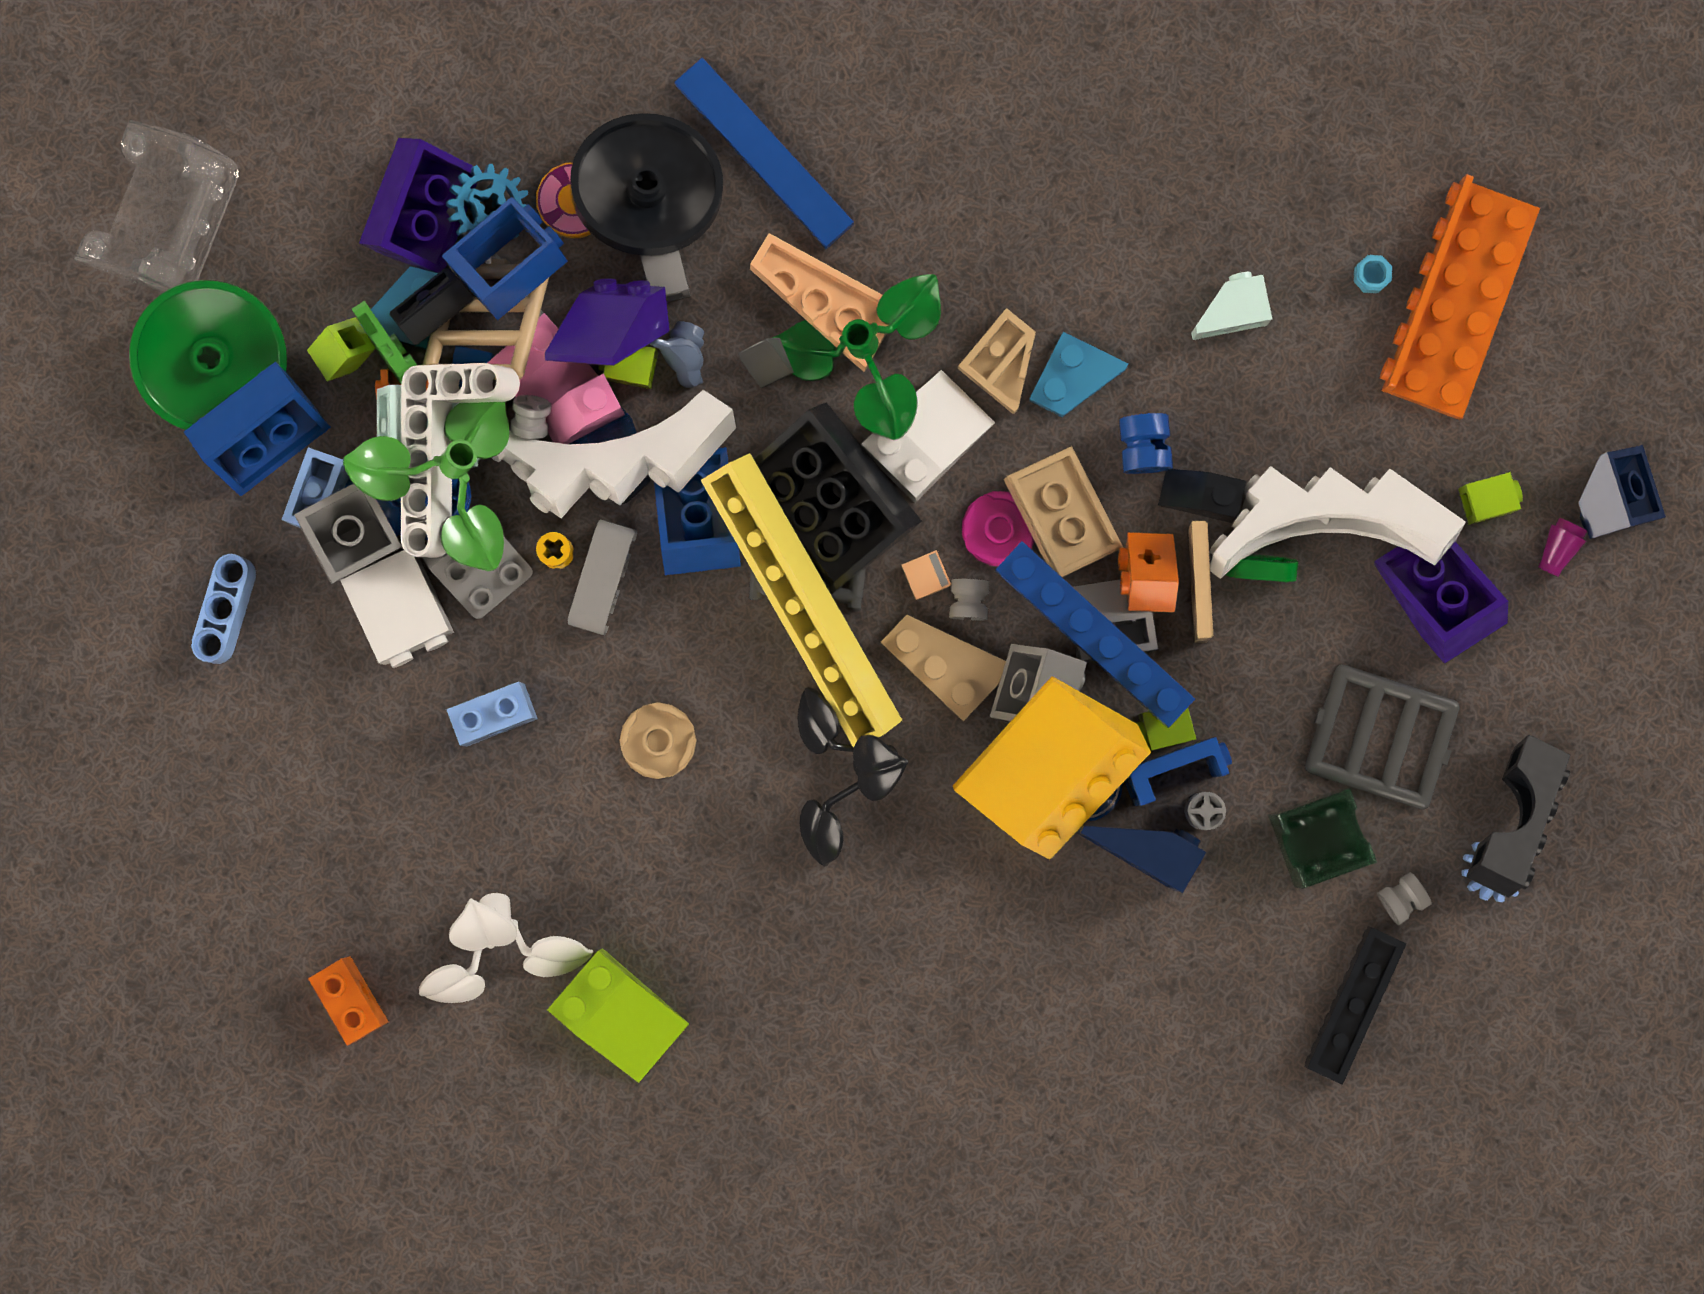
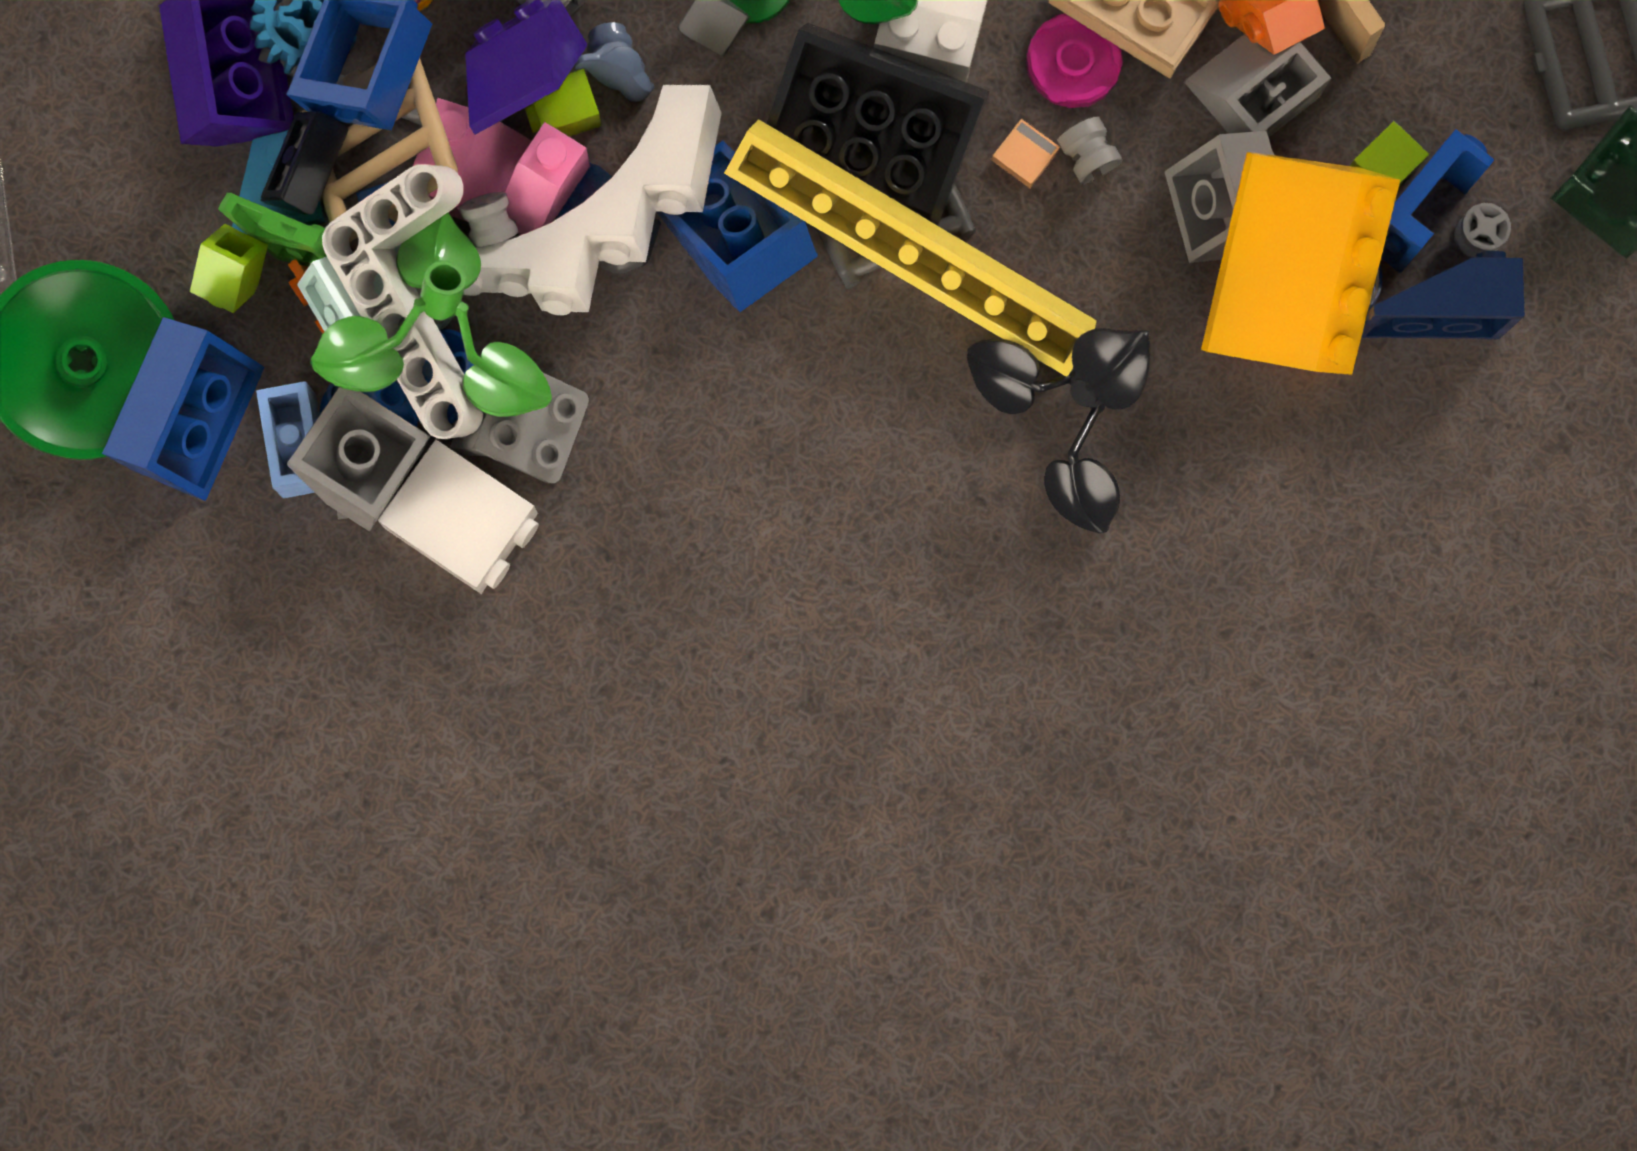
camera: 40 degrees left, 5 degrees down
light blue beam [191,554,256,664] -> none
orange brick [308,956,389,1046] -> none
white plant [419,893,593,1003] -> none
light blue brick [446,681,538,747] -> none
yellow bush [536,532,574,569] -> none
lime slope [547,948,689,1083] -> none
light grey beam [568,519,637,636] -> none
tan tile [620,702,697,779] -> none
tan wing [880,615,1006,721] -> none
blue plate [995,541,1195,728] -> none

